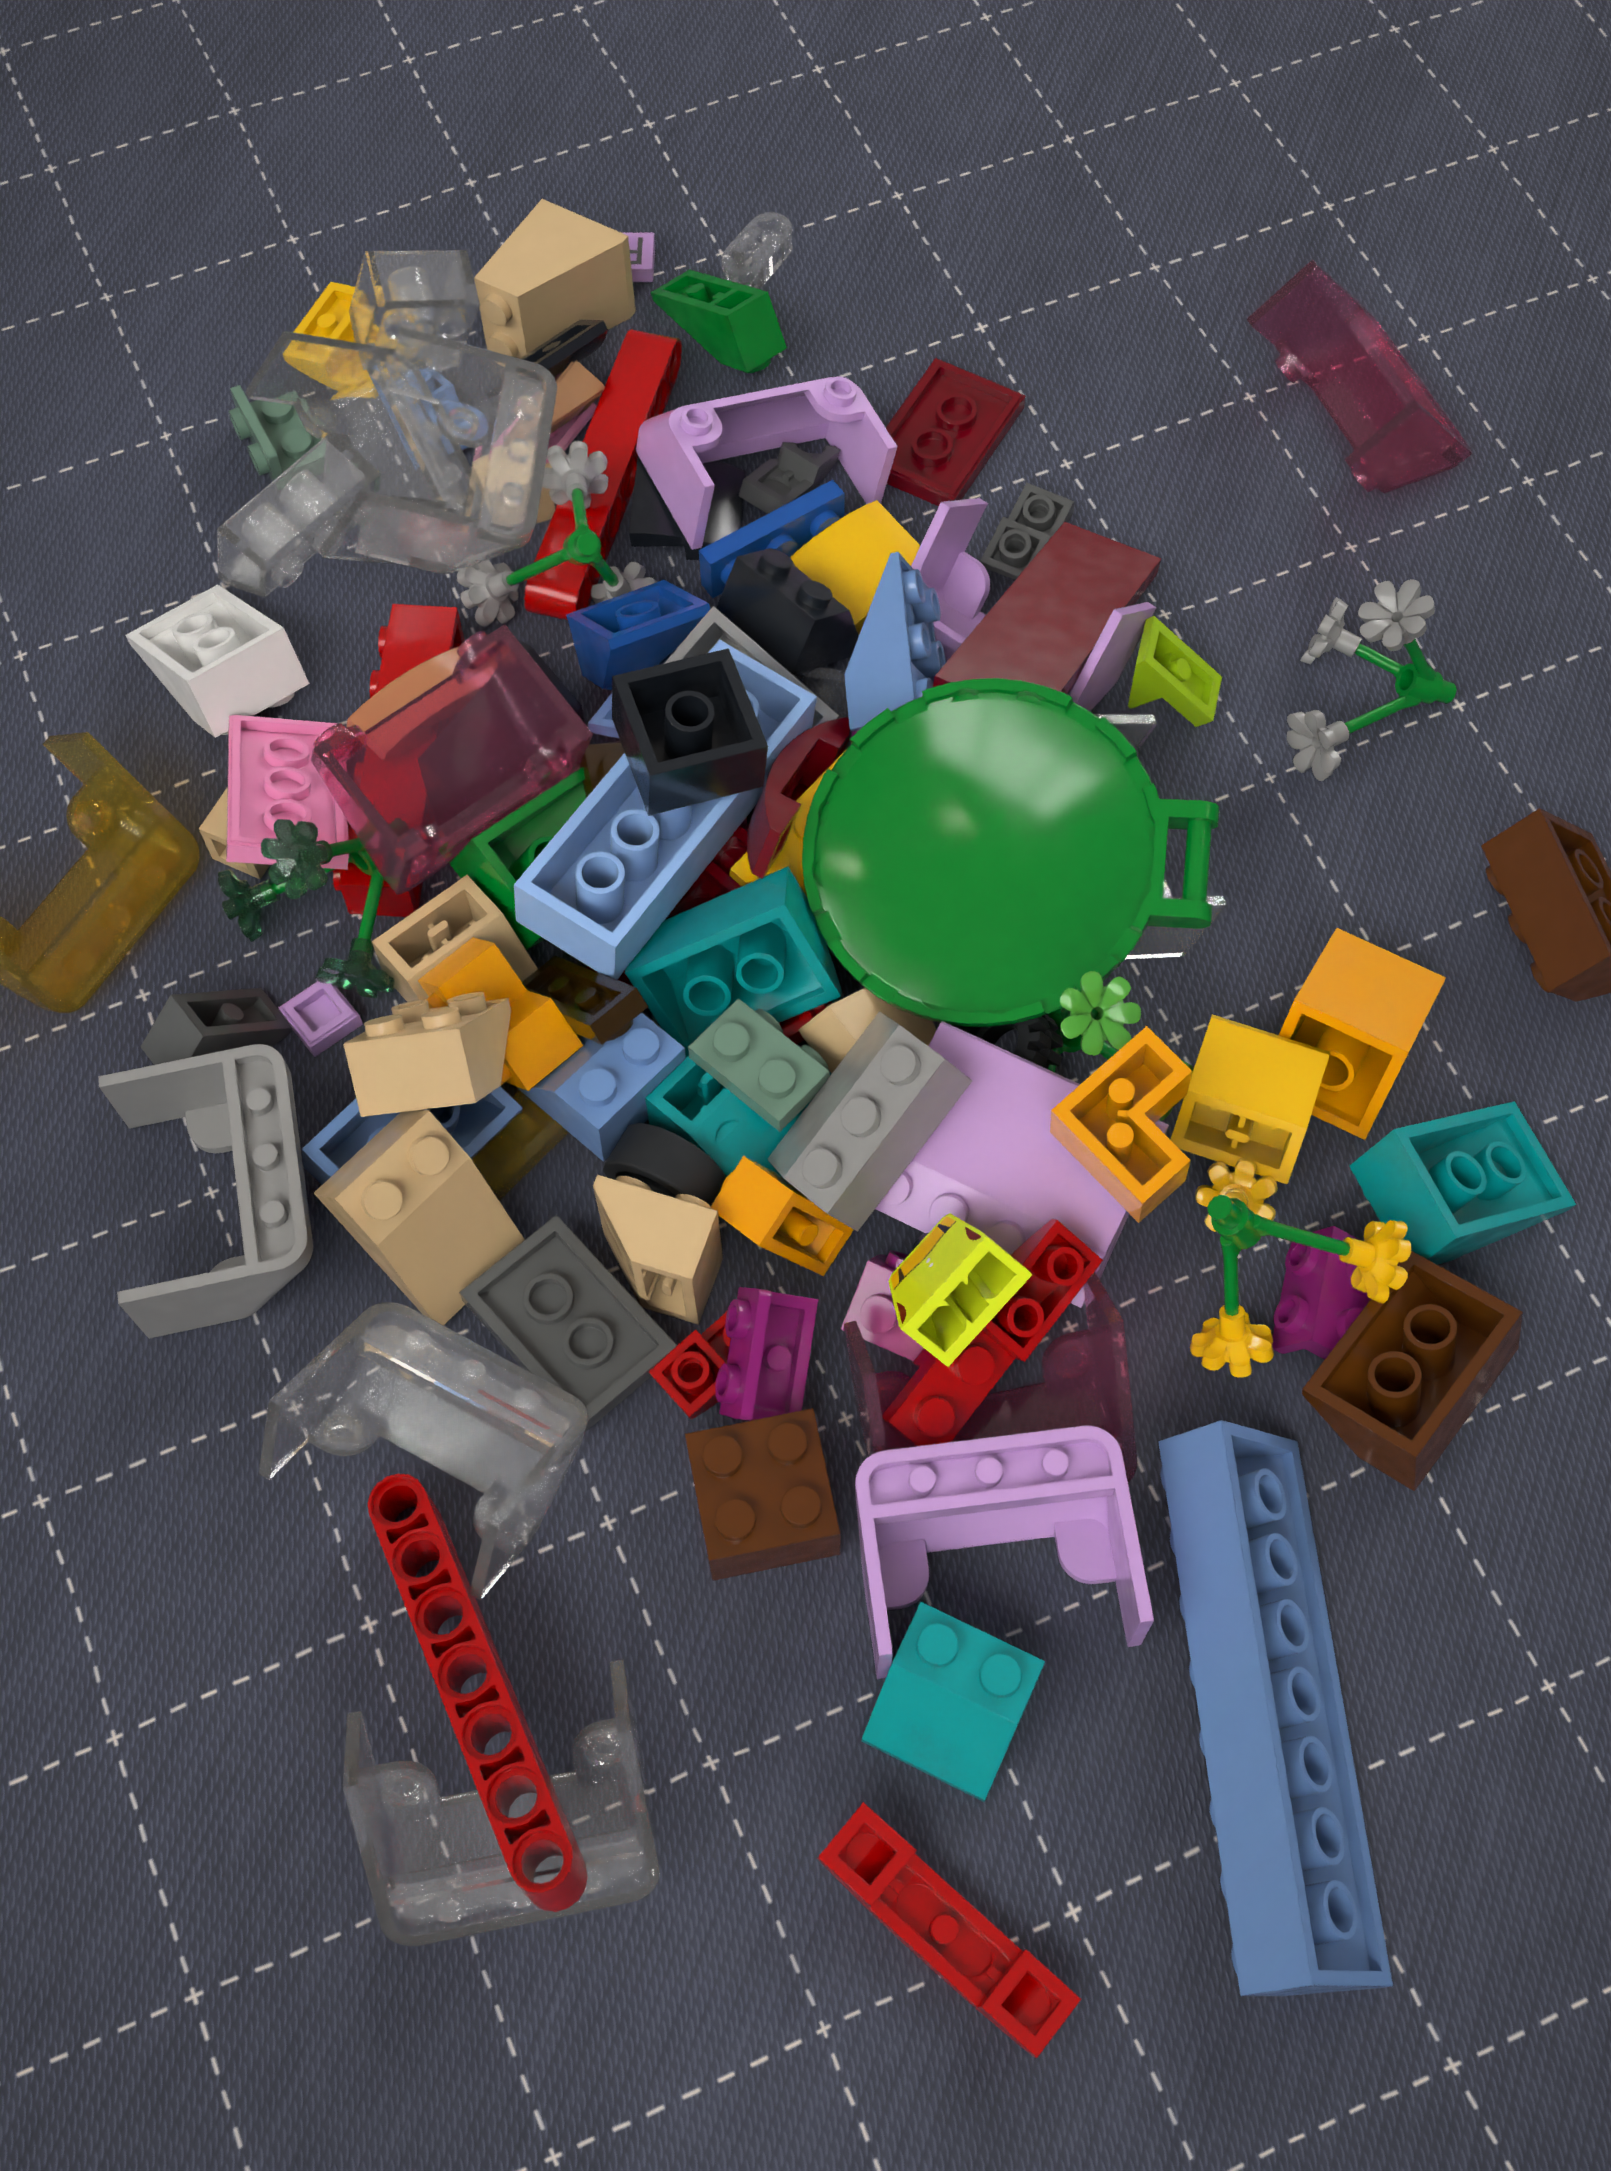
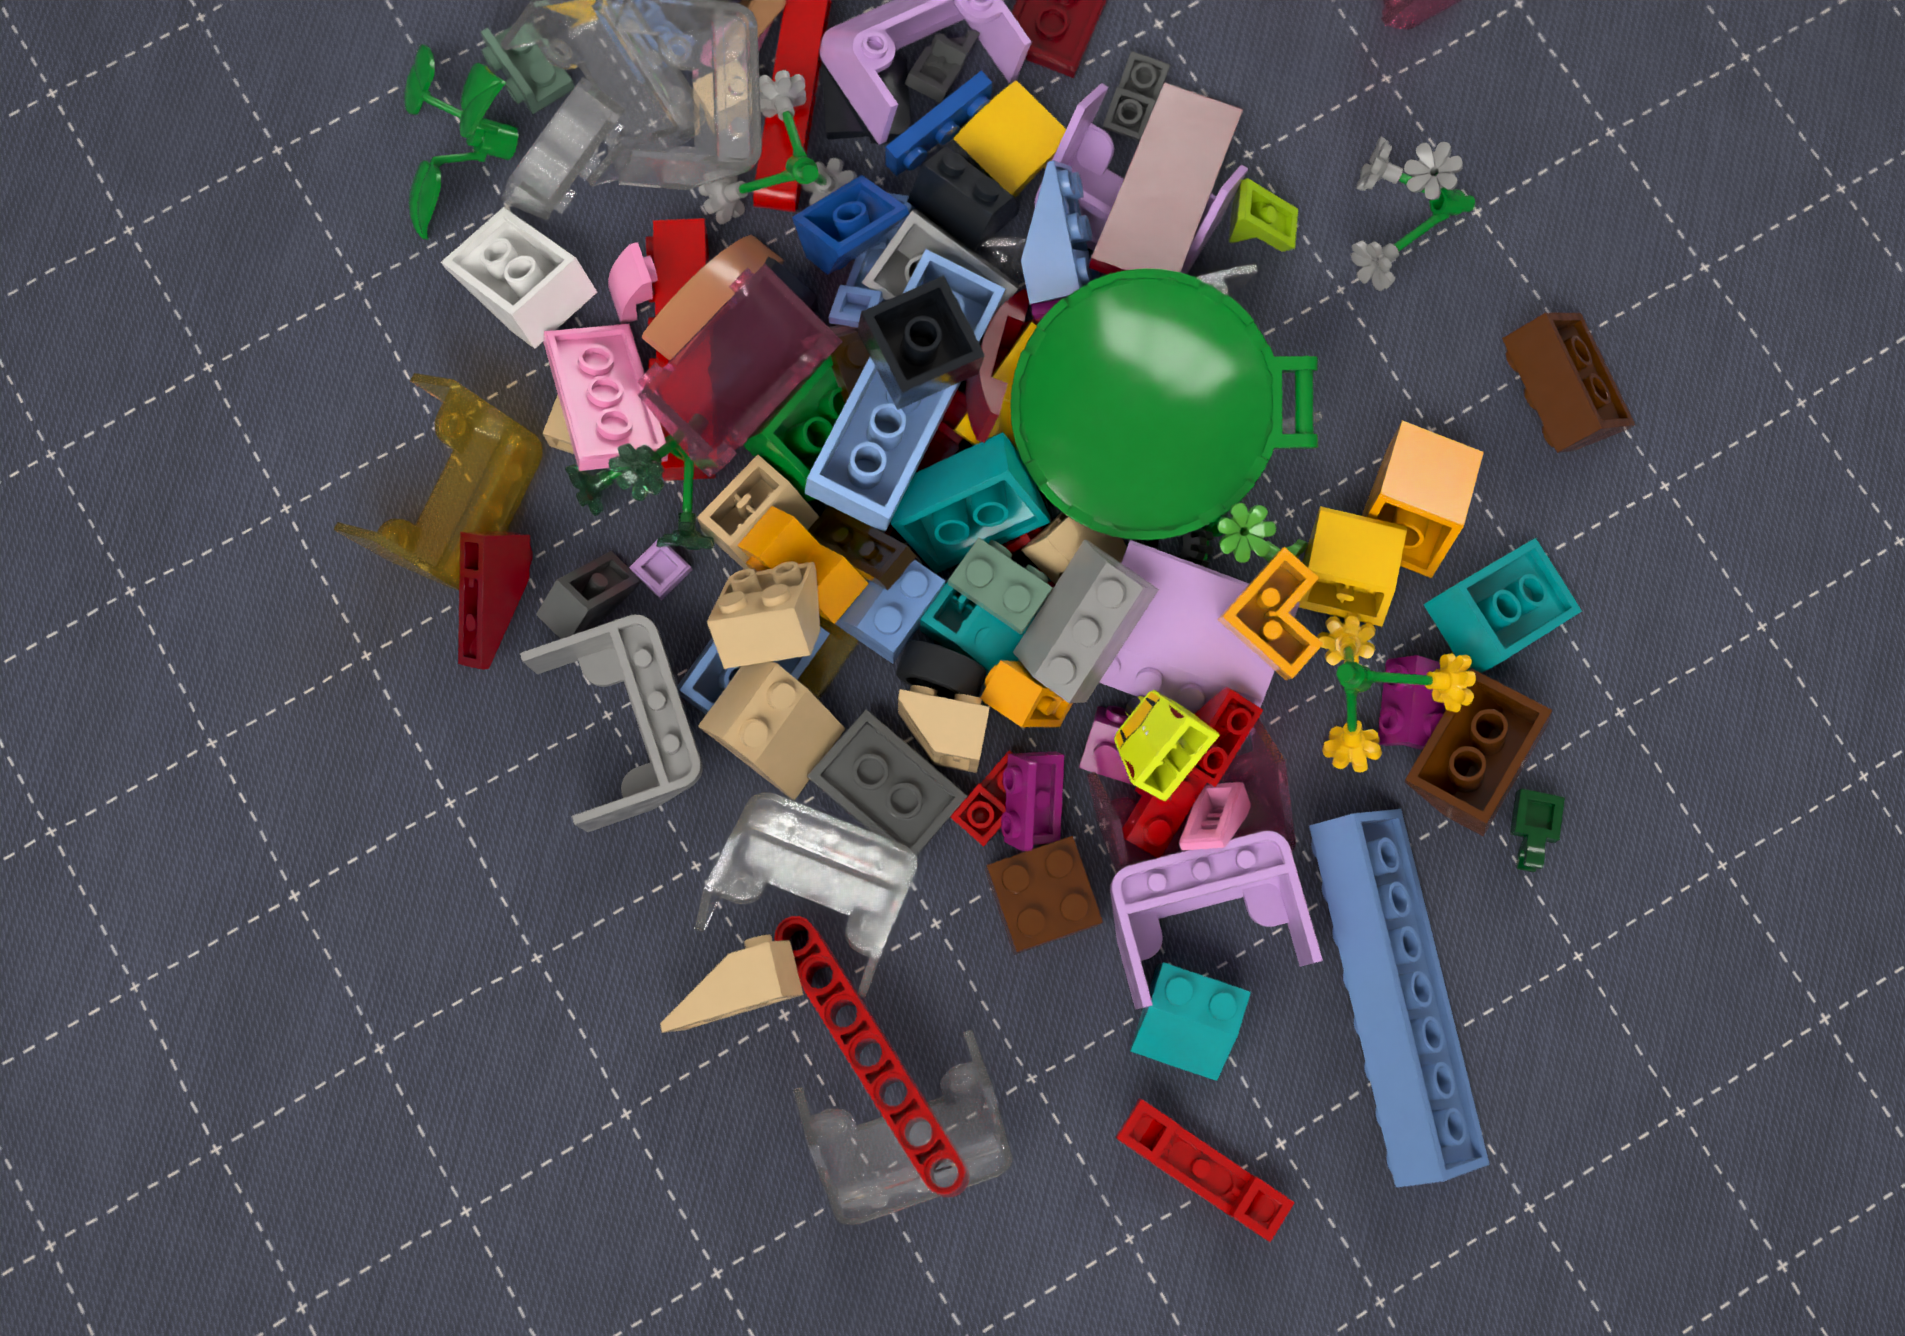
camera: 15 degrees left, 15 degrees up
none -> green plant [404,44,518,240]
none -> dark red slope [458,531,533,670]
none -> bright pink slope [608,242,658,324]
none -> tan slope [660,934,803,1033]
none -> bright pink slope [1179,782,1251,850]
none -> dark green plate [1510,789,1565,873]

